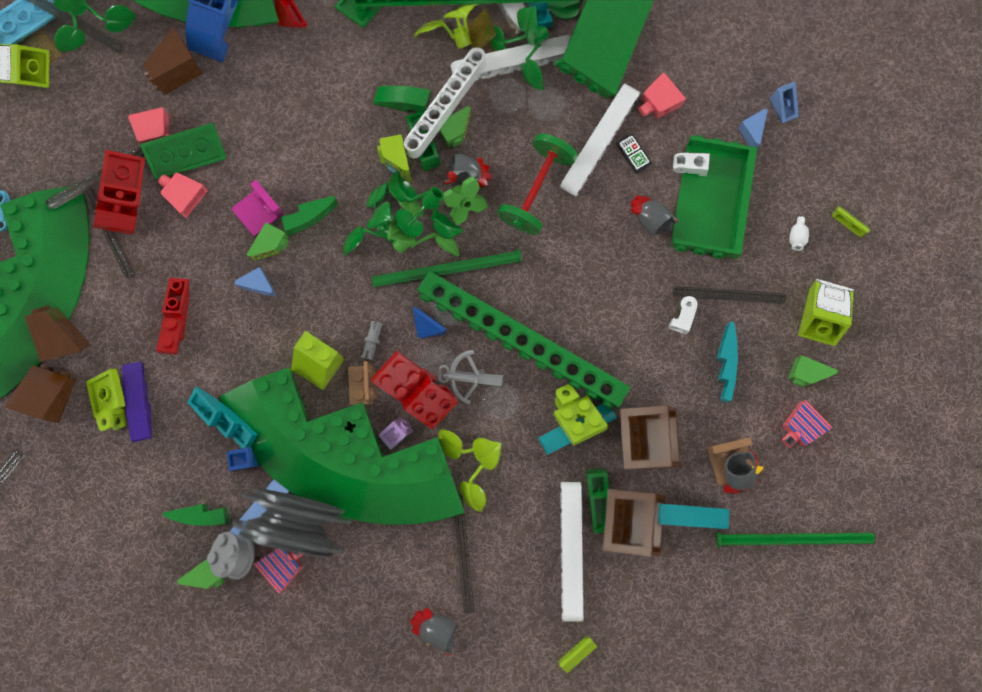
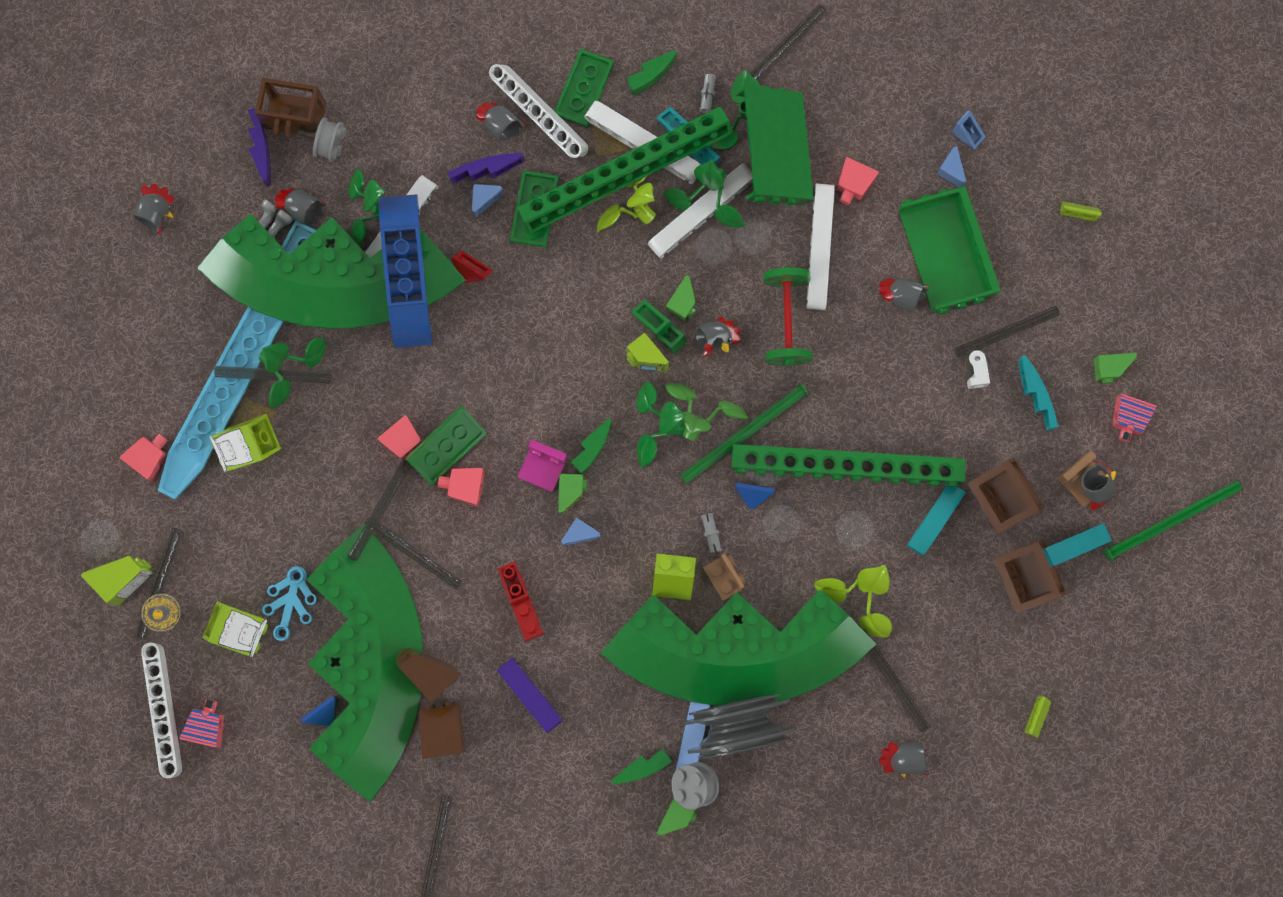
camera: 25 degrees left, 0 degrees up
lime plate [86,369,127,431] -> none
red piece [93,150,145,235] -> none
reddish brown slope [144,28,203,95] -> none
teal slope [187,387,258,448] -> none
blue slope [227,447,259,471] -> none
torso [254,549,303,593] -> none
red piece [371,351,458,430] -> none
green slope [373,86,431,113] -> none
lavender bracket [379,417,413,450] -> none
green plant [388,171,463,239] -> none
white beam [404,48,485,158] -> none
light grey piece [438,350,504,404] -> none
bright green plant [443,176,488,225] -> none
clear yellow piece [468,9,496,49] -> none
lime plate [553,384,608,446] -> none
white beam [560,482,583,621] -> none
green slope [586,468,609,534] -> none
tile [616,133,652,174] -> none
white leg [673,153,709,176] -> none
white plant [789,216,809,251] -> none
lime slope [798,279,854,346] -> none

